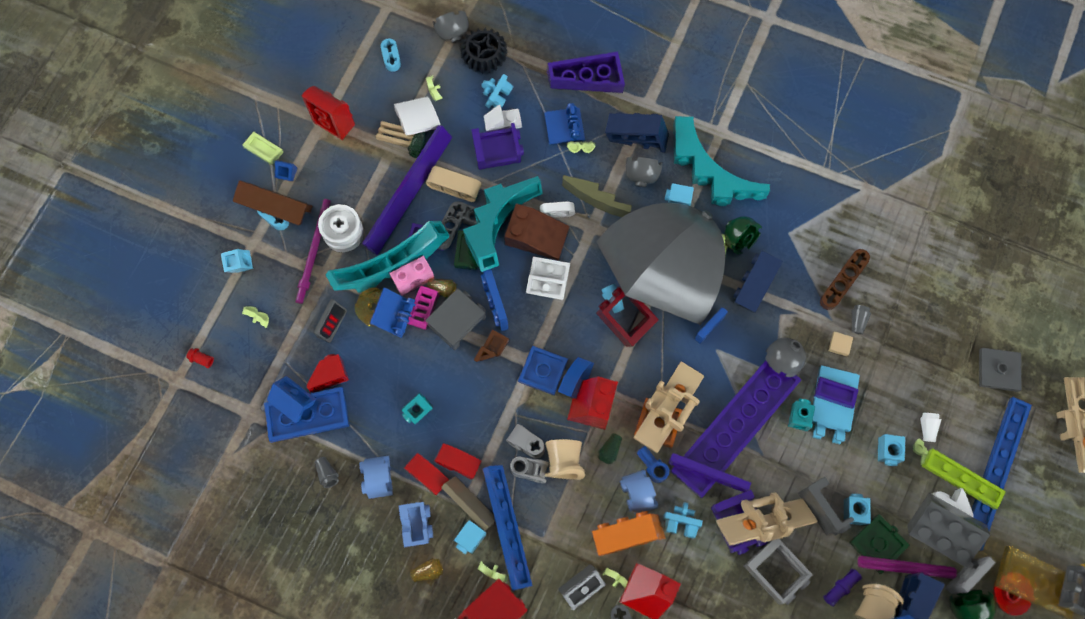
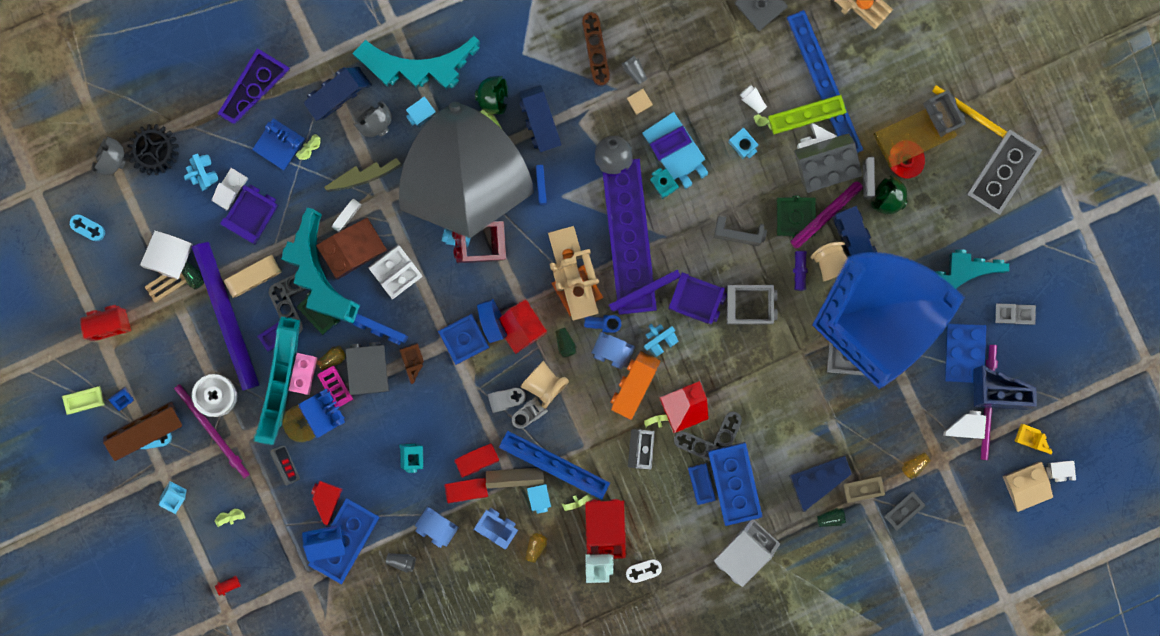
camera: 45 degrees left, 15 degrees up
yellowish green piece [426,76,443,101] -> none
tan piece [716,492,817,545] -> none
medium azure brick [844,494,871,525] -> none

